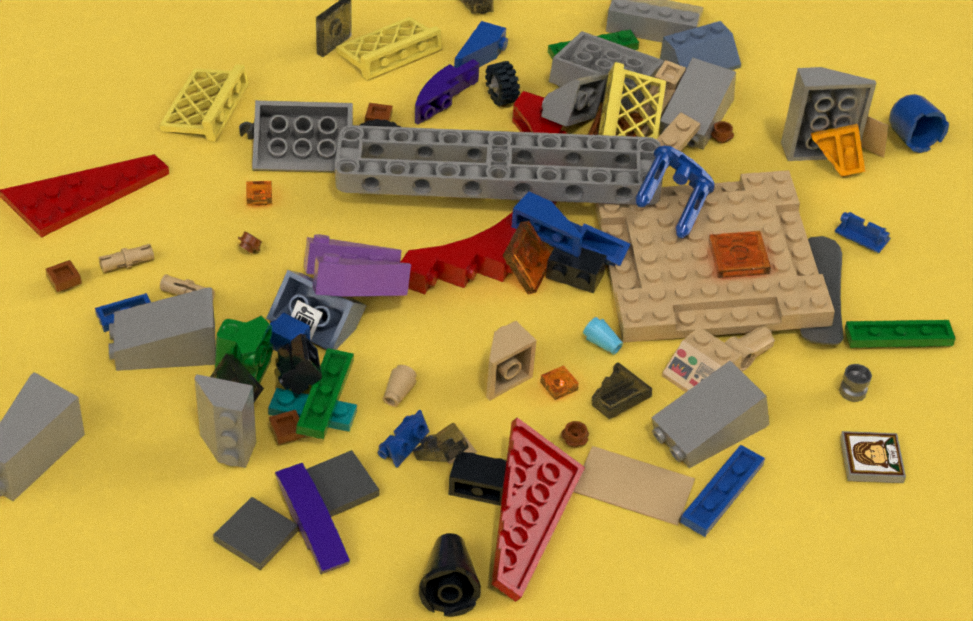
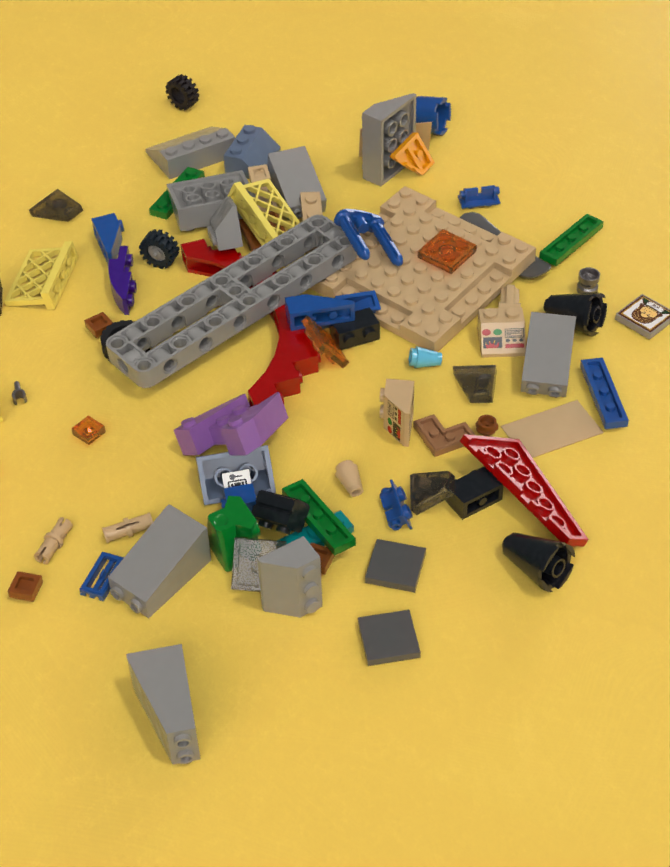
camera: 40 degrees left, 0 degrees up
dark orange plate [238,231,262,253] -> none
light grey slope [252,100,353,173] -> none
dark purple slope [275,463,350,574] -> none
clear orange plate [540,365,579,400] -> none
dark orange plate [711,121,734,143] -> none
none -> medium nougat tile [413,414,475,457]
none -> black cone [544,292,607,336]

